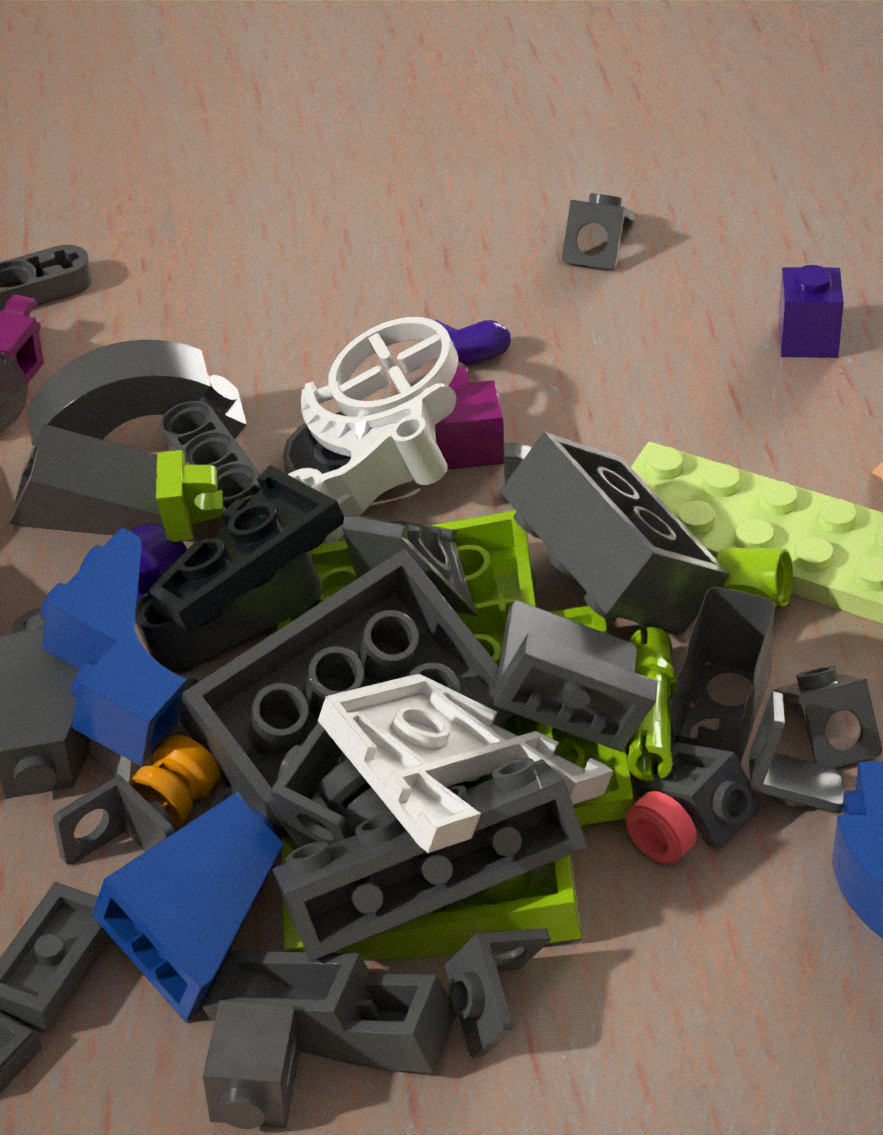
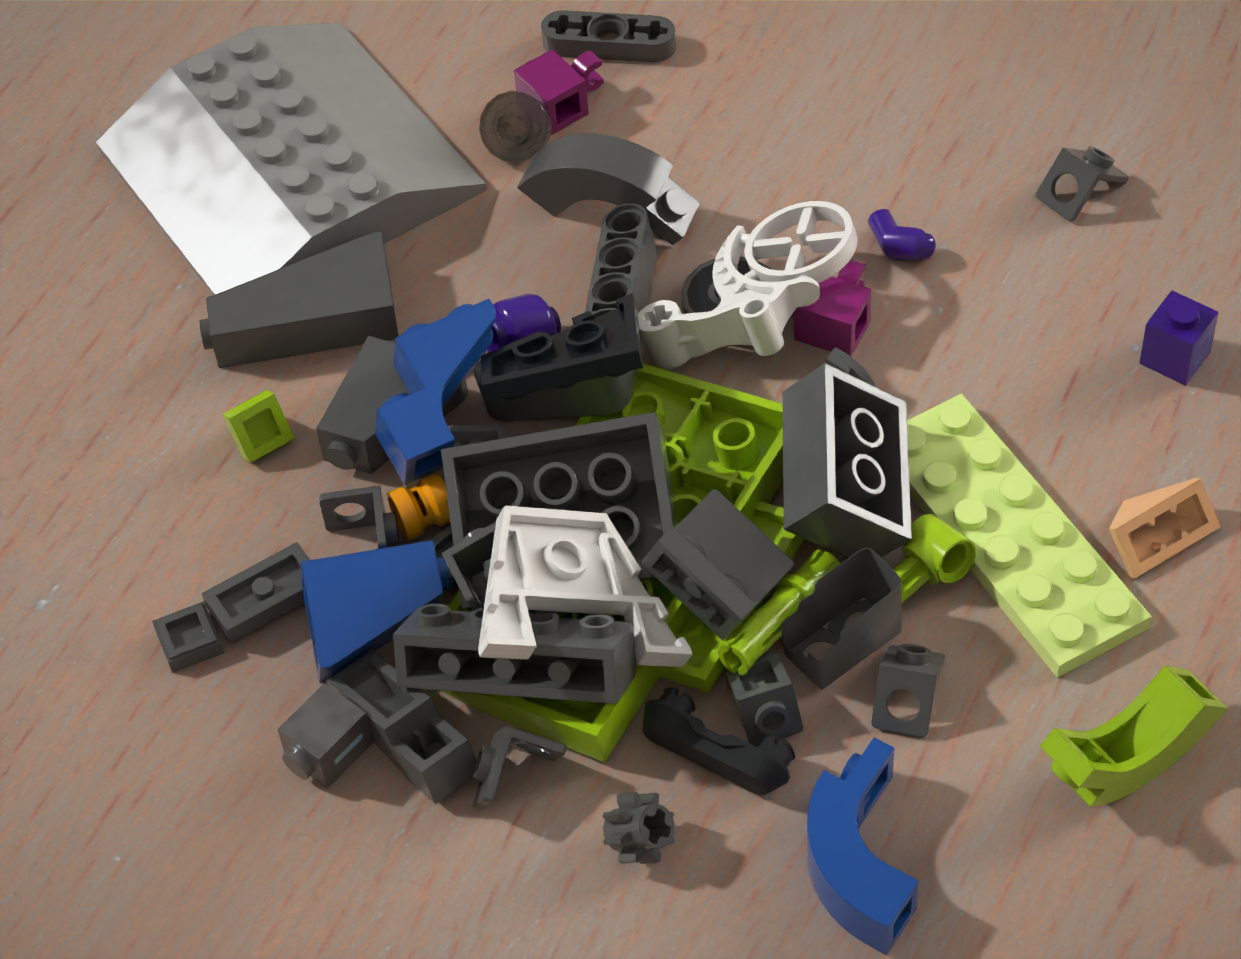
camera: 35 degrees right, 10 degrees up
dark grey slope [10,424,189,536] -> none
lime tile [156,450,223,542] -> none
dark grey slope [342,515,478,616] -> none
coral tile [625,791,697,864] -> none
dark grey bracket [749,691,844,813] -> none
none -> dark grey gear [602,792,675,864]
none -> black piece [642,687,795,795]

